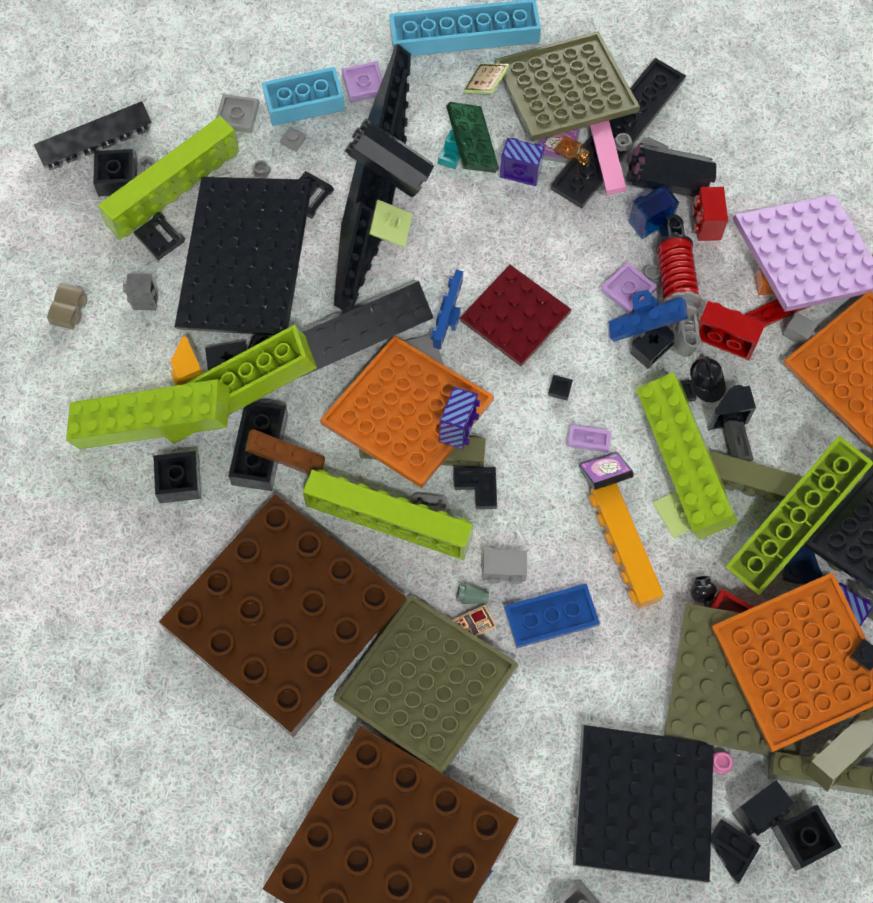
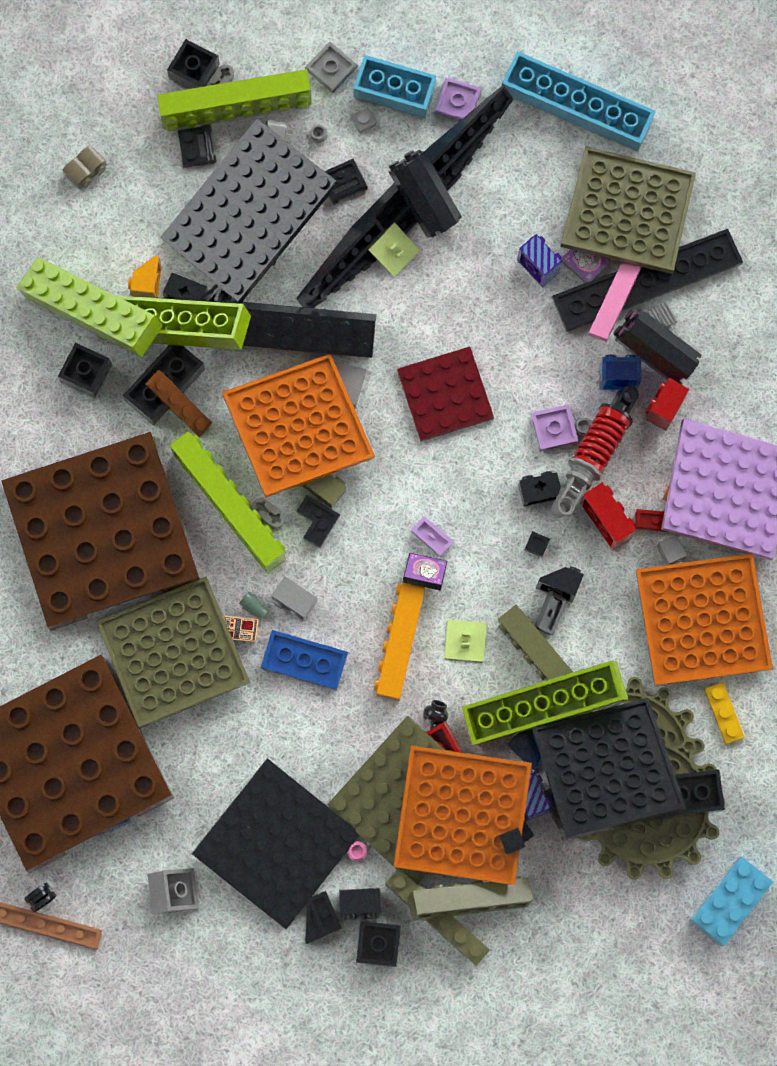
camera: 30 degrees right, 10 degrees up
black brick [33,101,152,170] -> none
flat silver brick [123,273,159,311] -> none
blue plate [430,269,464,350] -> none
teal slope [437,130,469,169] -> none
dark purple container [439,386,481,450] -> none
clear green plate [446,102,499,173] -> none
piece [463,63,510,94] -> none
black plate [548,375,573,401] -> none
clear orange plate [555,136,590,165] -> none
blue plate [608,289,688,342] -> none
light grey plate [614,133,632,151] -> none
lime brick [636,372,739,540] -> none
black piece [690,356,726,403] -> none

